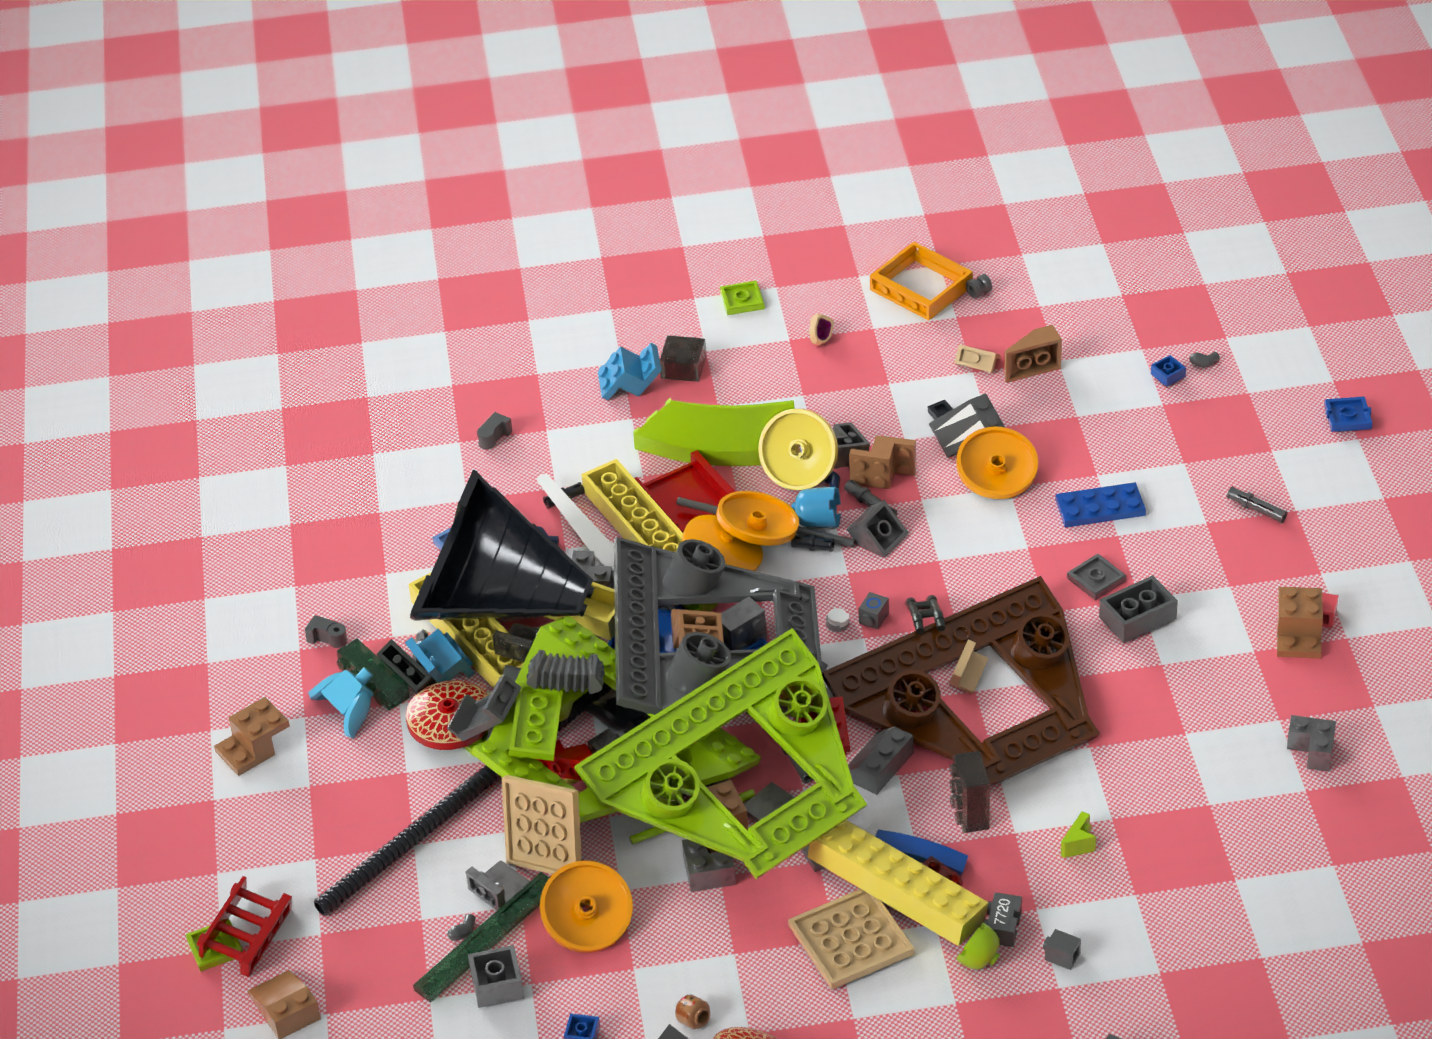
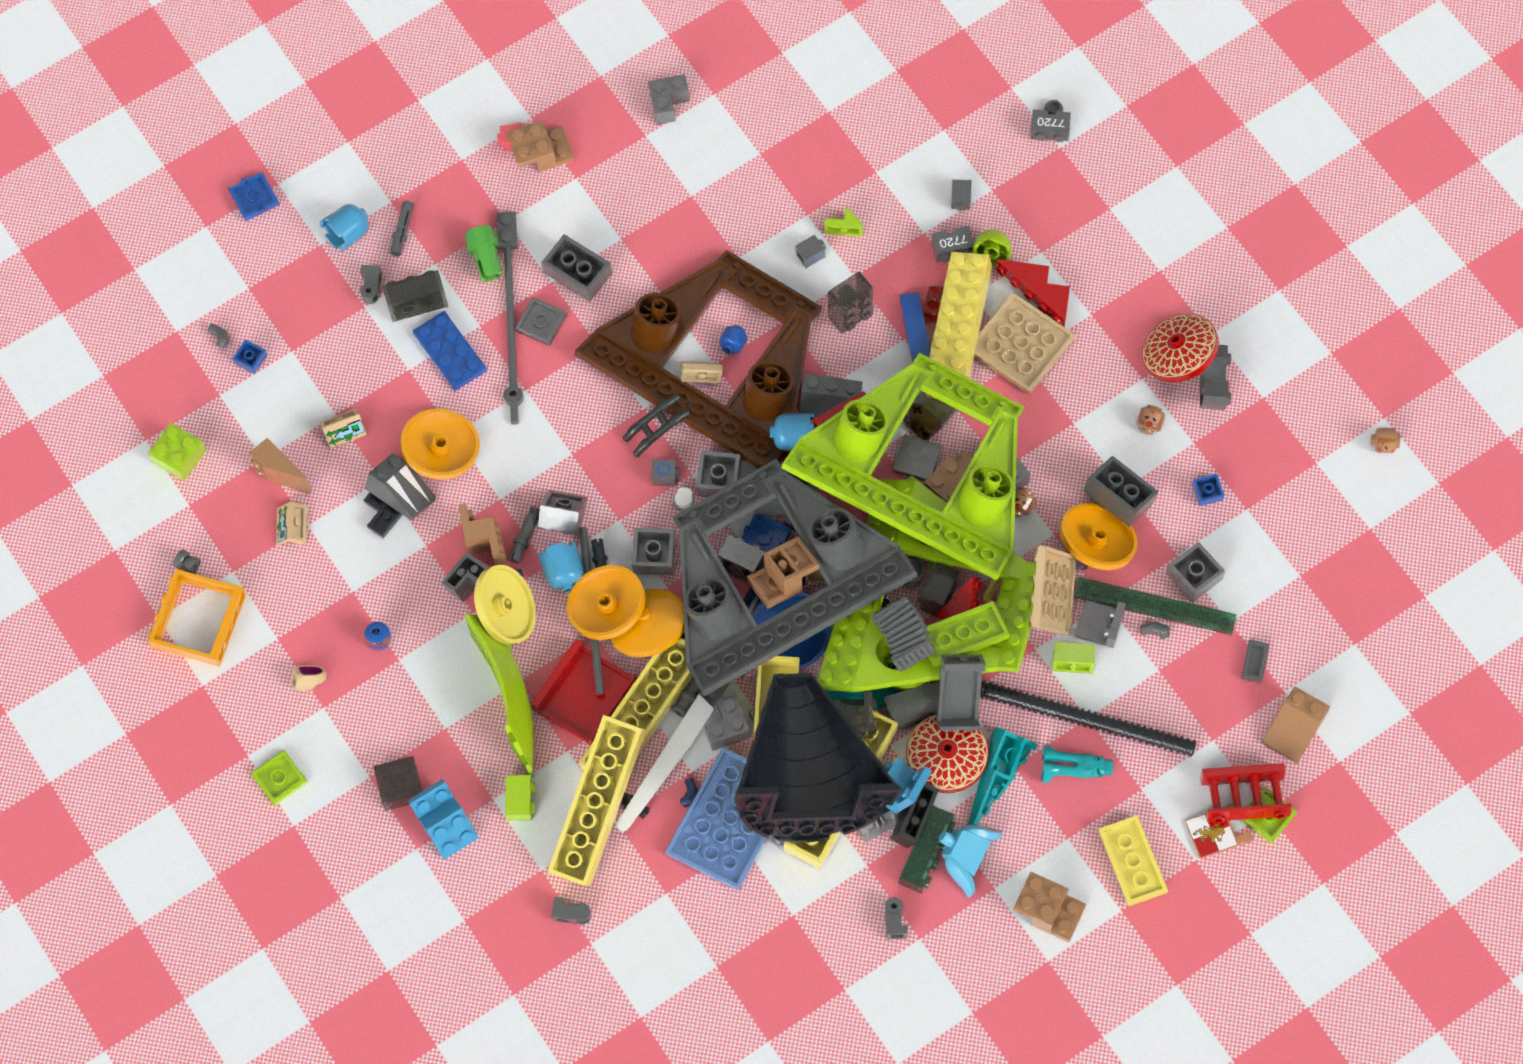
camera: 115 degrees left, 25 degrees up
none -> lime brick [148,422,207,481]
none -> dark azure cylinder [320,204,369,252]
none -> panel [320,408,366,448]
none -> dark grey leg [360,265,383,304]
none -> blue head [364,621,392,651]
none -> clear smoke brick [382,270,449,322]
none -> bright green piece [465,225,503,282]
none -> dark grey bar [497,211,524,425]
none -> lime brick [505,775,536,821]
none -> light yellow brick [548,715,646,886]
none -> flat silver brick [632,528,675,575]
none -> flat silver brick [696,451,741,497]
none -> blue head [719,325,747,354]
none -> dark azure cylinder [770,413,814,451]
none -> dark grey brick [795,234,826,269]
none -> teal wedge [967,727,1038,826]
none -> red slope [995,259,1070,327]
none -> medium nougat head [1015,487,1036,518]
none -> teal piece [1041,745,1113,783]
none -> lime hinge [1052,642,1095,674]
none -> dark grey brick [1083,456,1159,527]
none -> light yellow plate [1098,815,1168,907]
none -> flag [1185,803,1252,859]
none -> dark grey tile [1241,639,1269,683]

